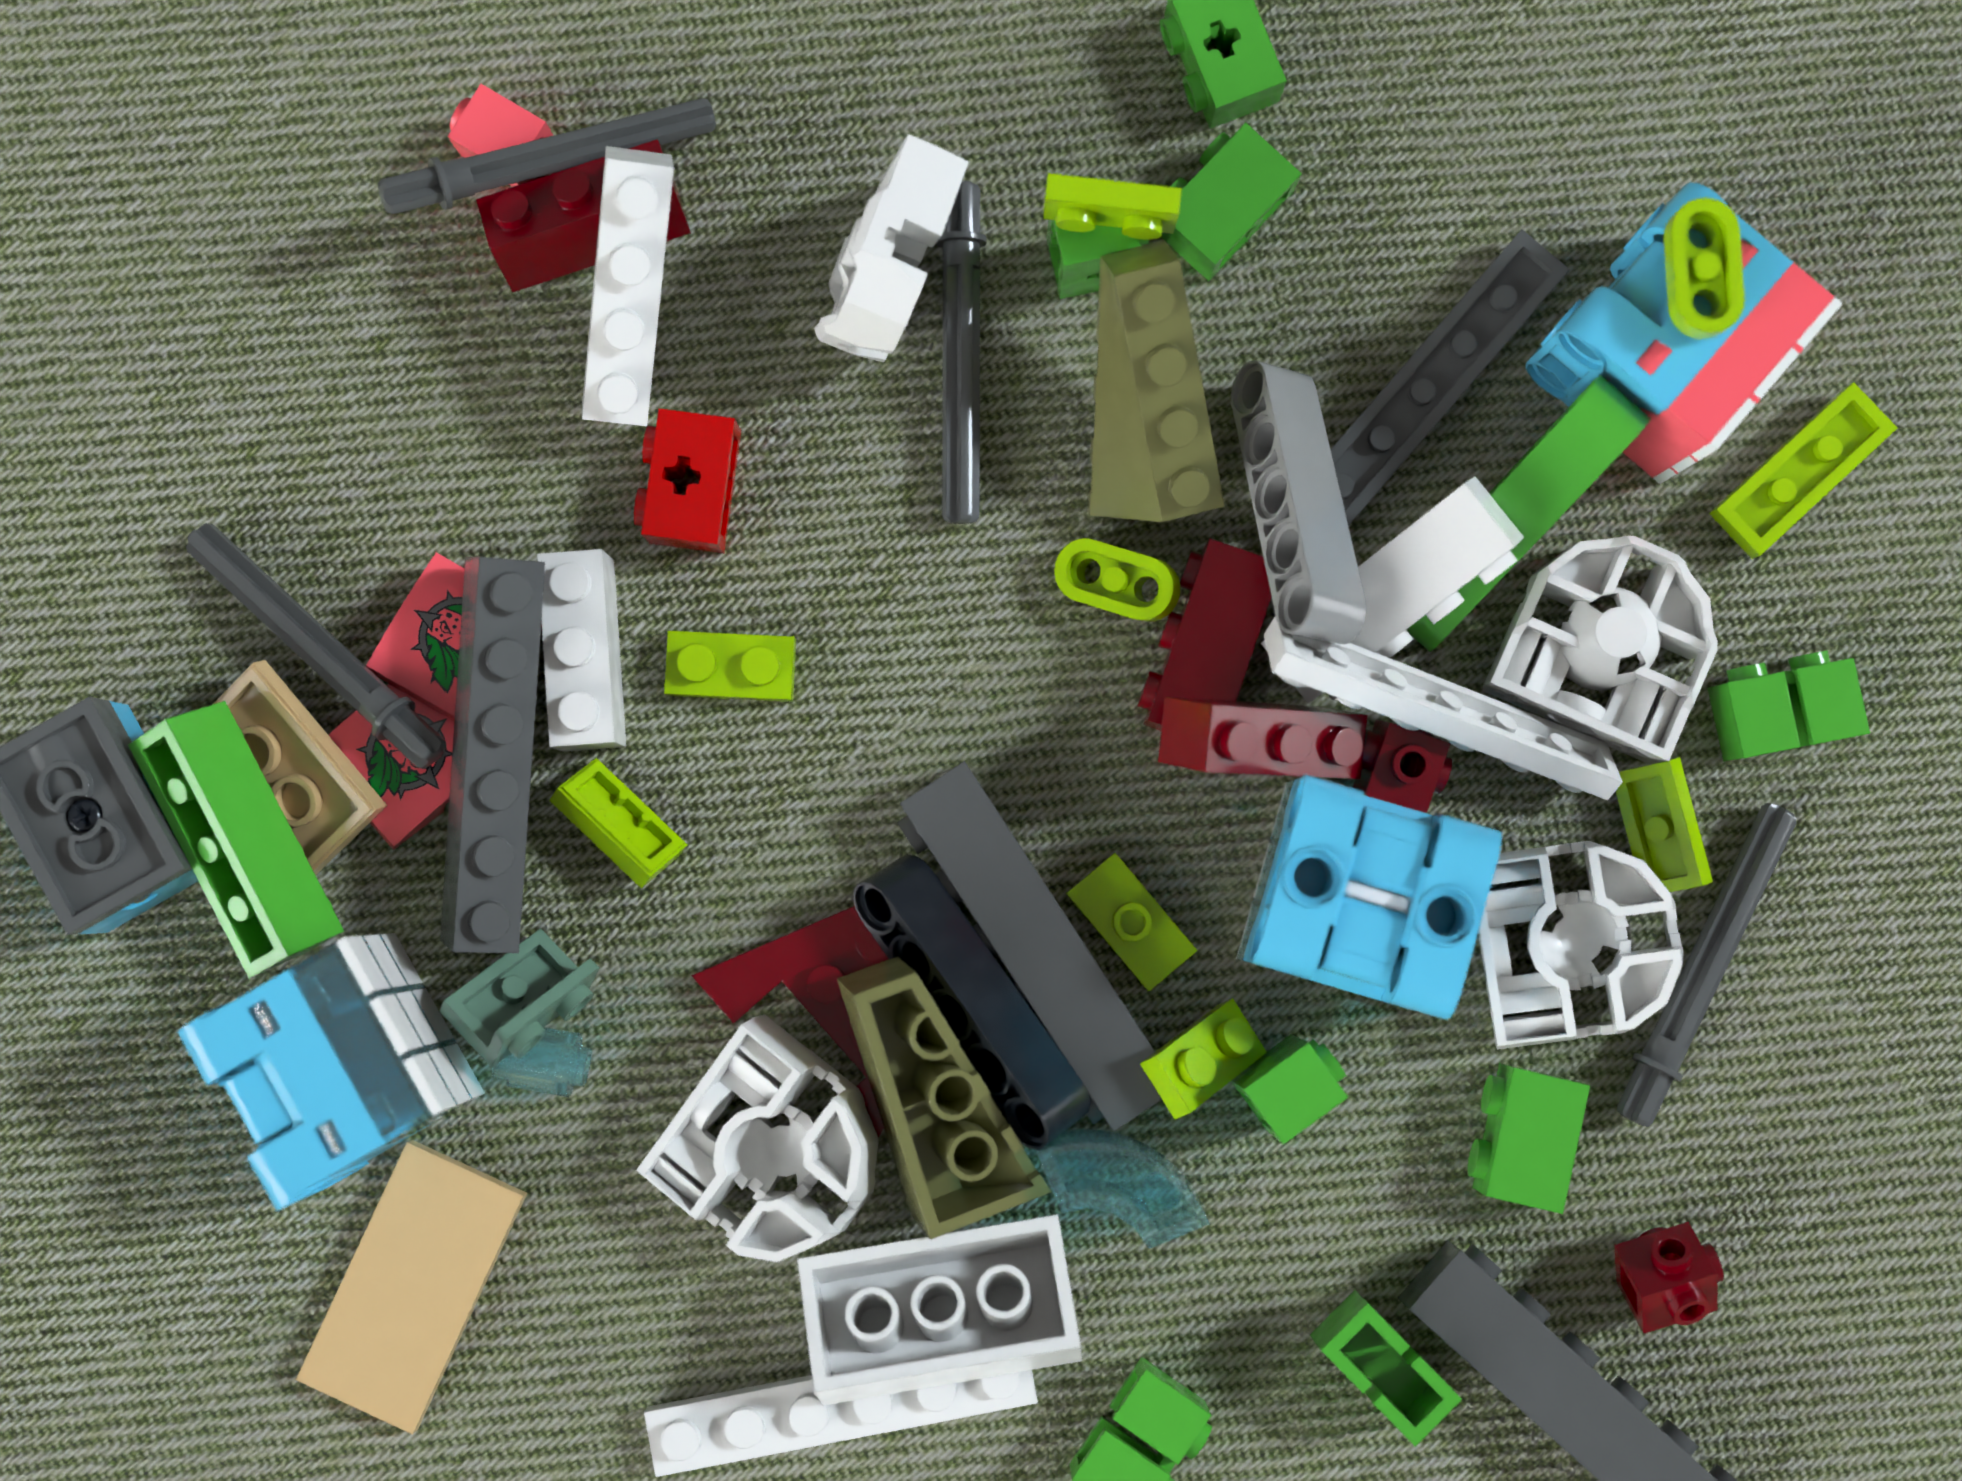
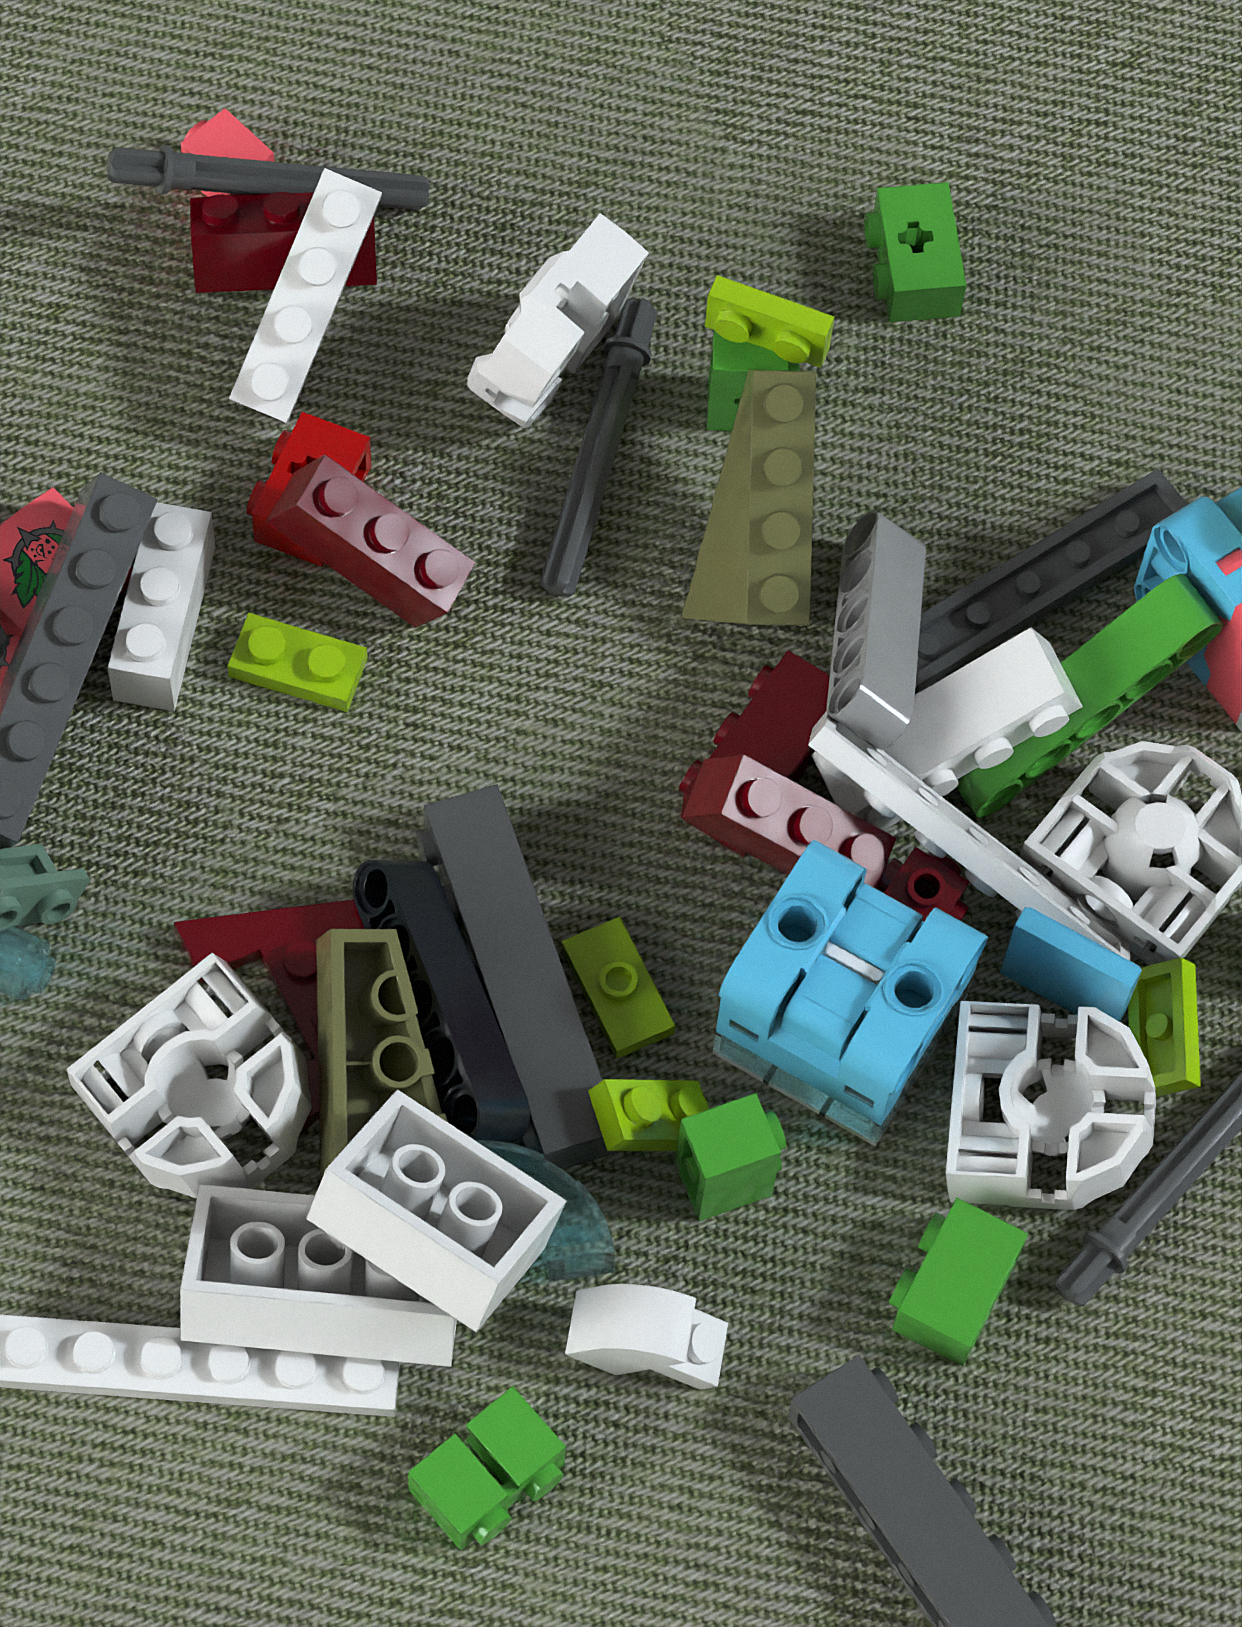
camera: 10 degrees right, 20 degrees down
lime plate [549,758,688,889] -> none
lime plate [1054,538,1181,622] -> none
bright green brick [1161,122,1302,281] -> none
bright green piece [1310,1290,1462,1447] -> none
dark red brick [1614,1222,1724,1334] -> none
none -> brick [266,455,475,628]
none -> white brick [306,1089,566,1332]
none -> white brick [565,1284,728,1390]
none -> medium azure tile [1000,906,1142,1022]

